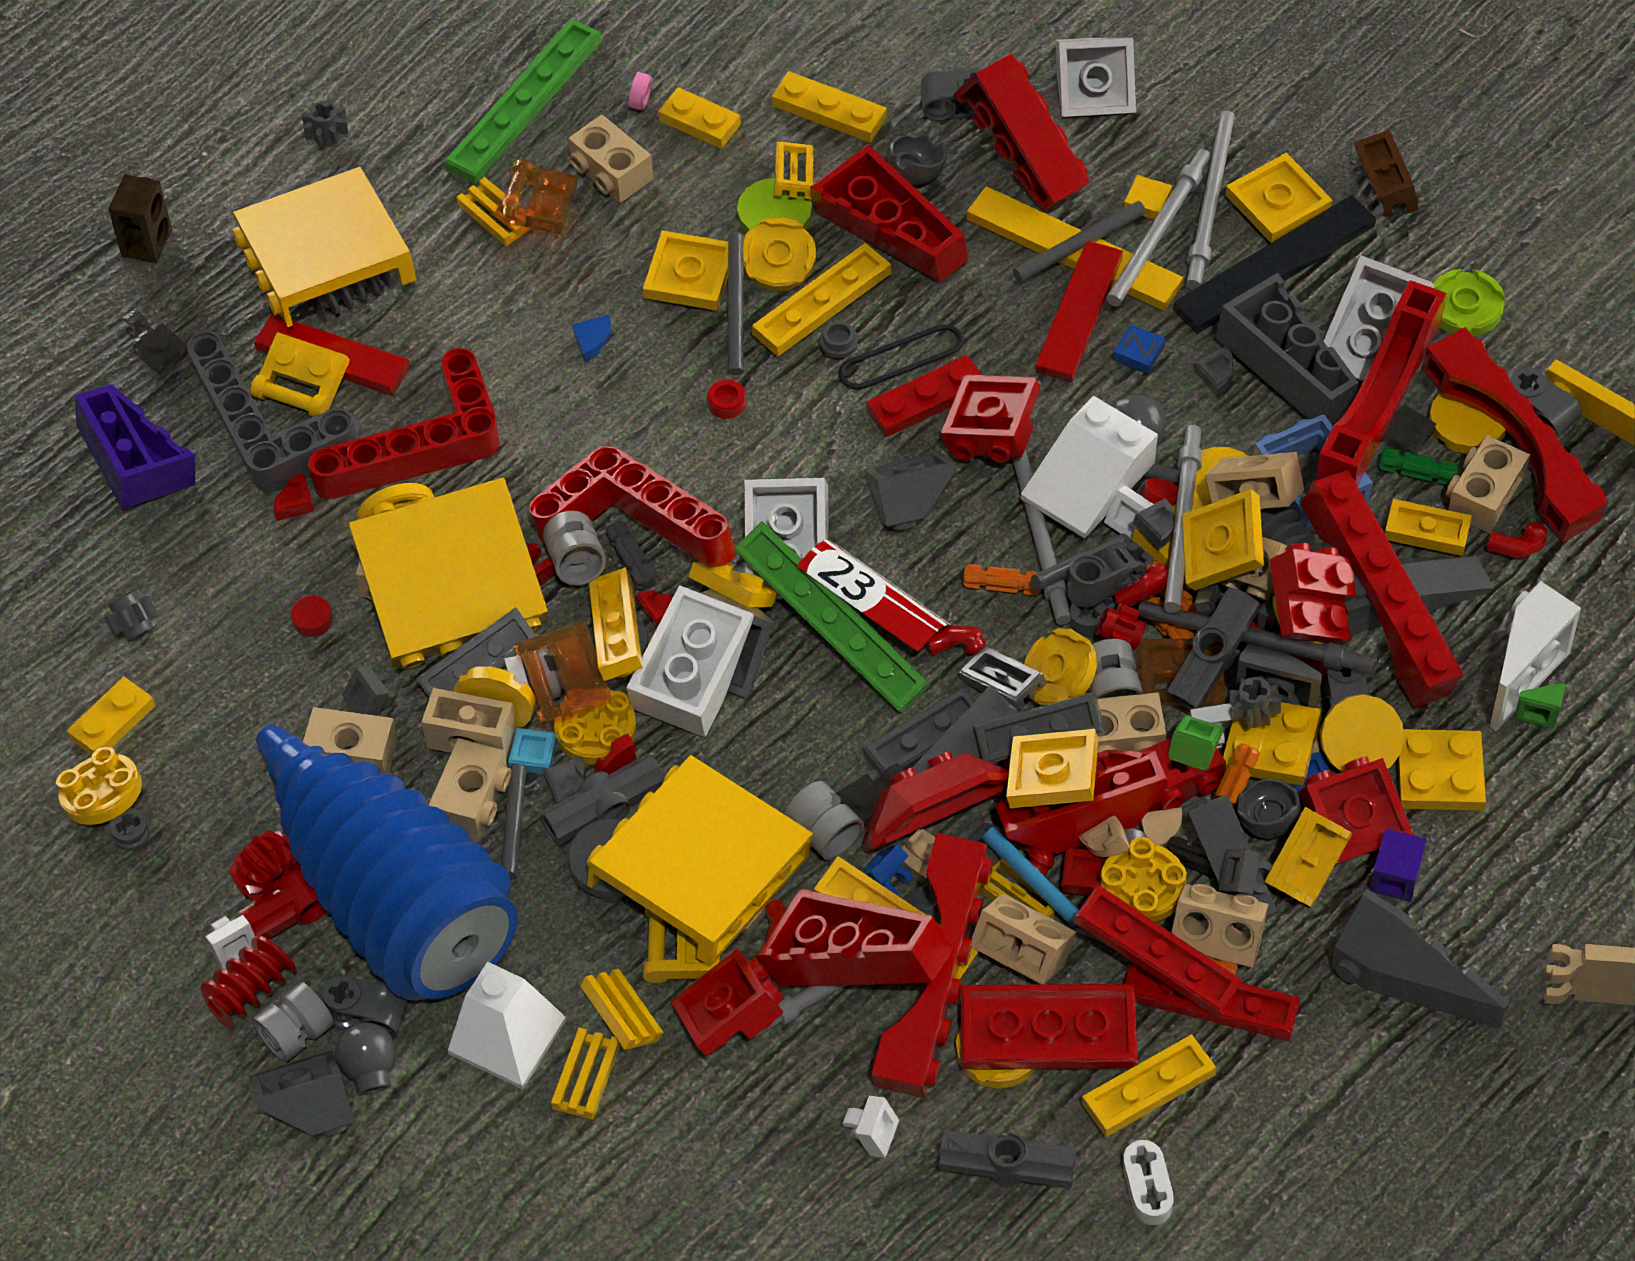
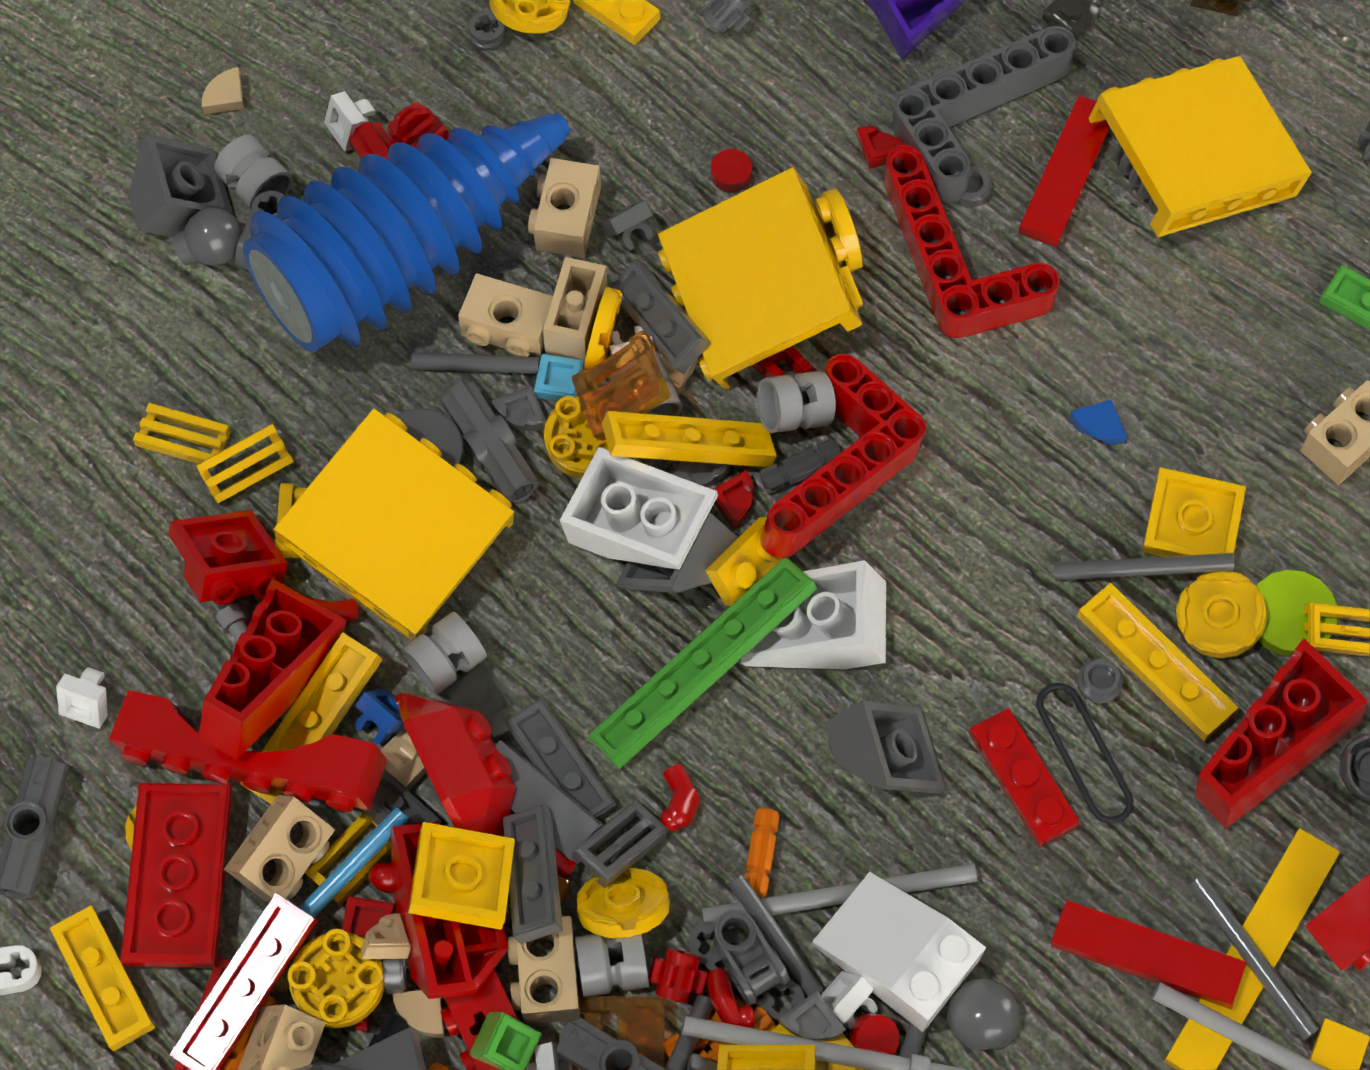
camera: 90 degrees right, 10 degrees up
red piece [200,936,297,1029] -> none
yellow plate [250,332,350,417] -> none
white slope [448,962,566,1089] -> none
yellow tile [456,177,535,247] -> none
clear orange plate [496,158,578,235] -> none
red tile [594,733,636,774] -> none
red tile [707,380,747,419] -> none
sticker [797,539,952,651] -> none
red plate [941,375,1040,462] -> none
blue tile [1113,325,1166,374] -> none
none -> tan tile [202,67,244,115]

